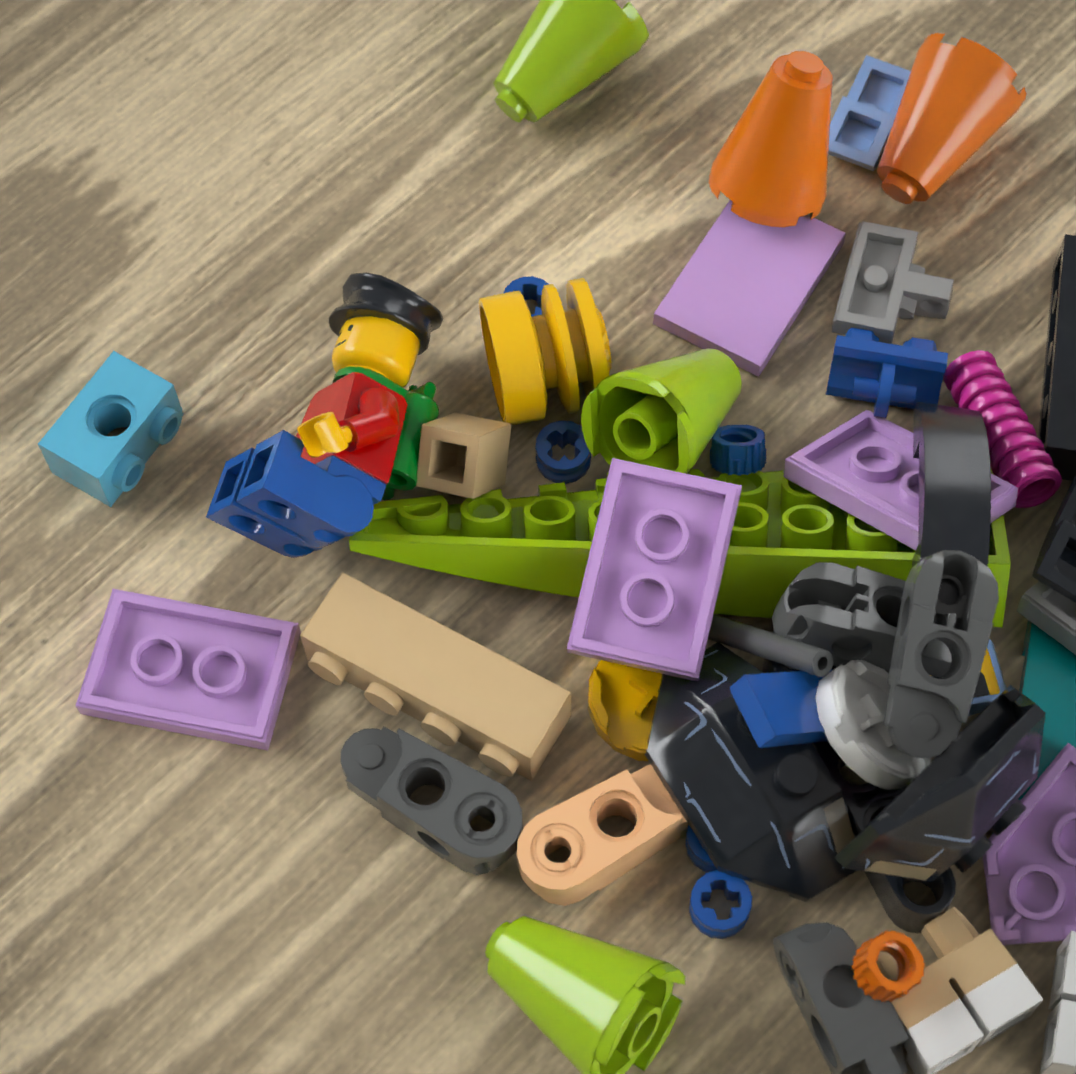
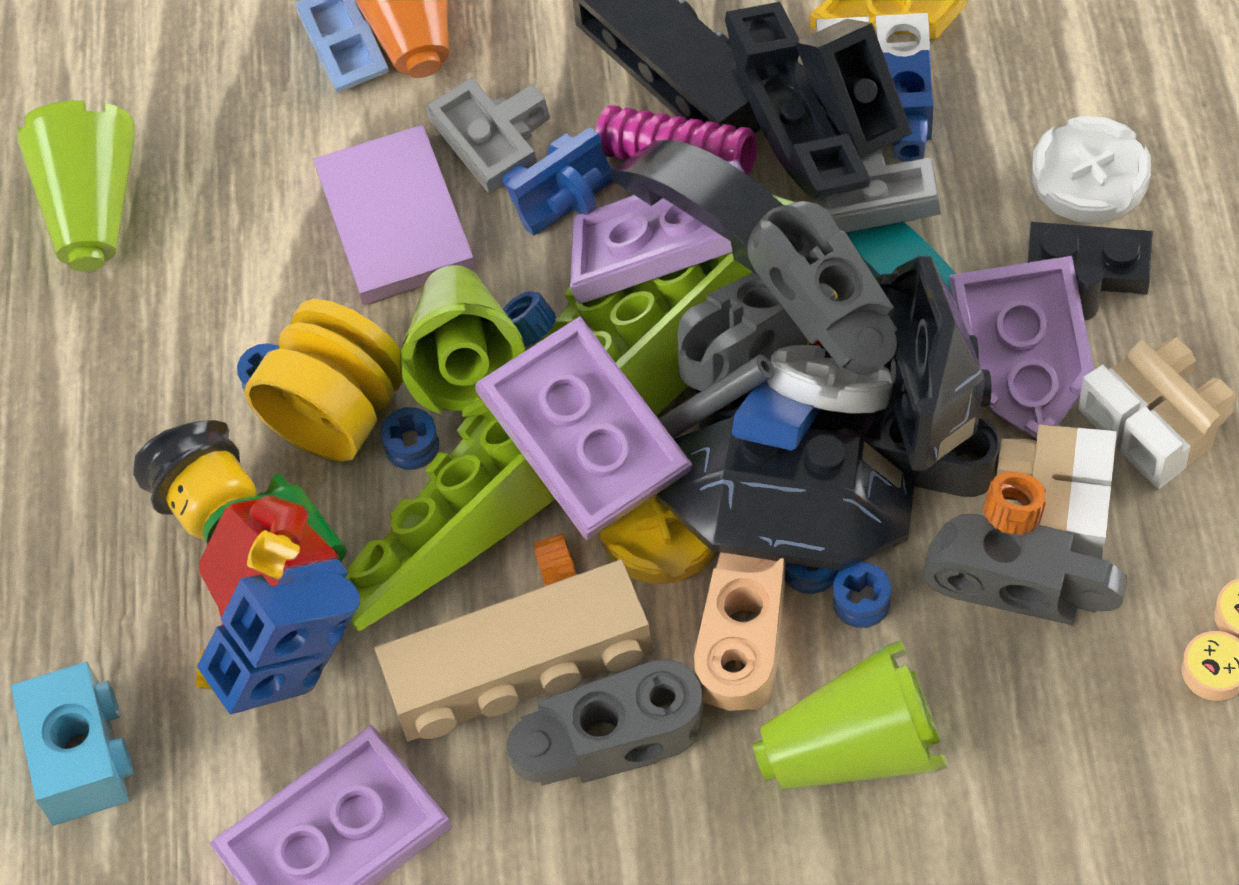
camera: 45 degrees left, 5 degrees down
tan brick [416,412,512,499] -> none
orange cone [709,51,833,227] -> none
none -> orange axle [534,533,577,586]

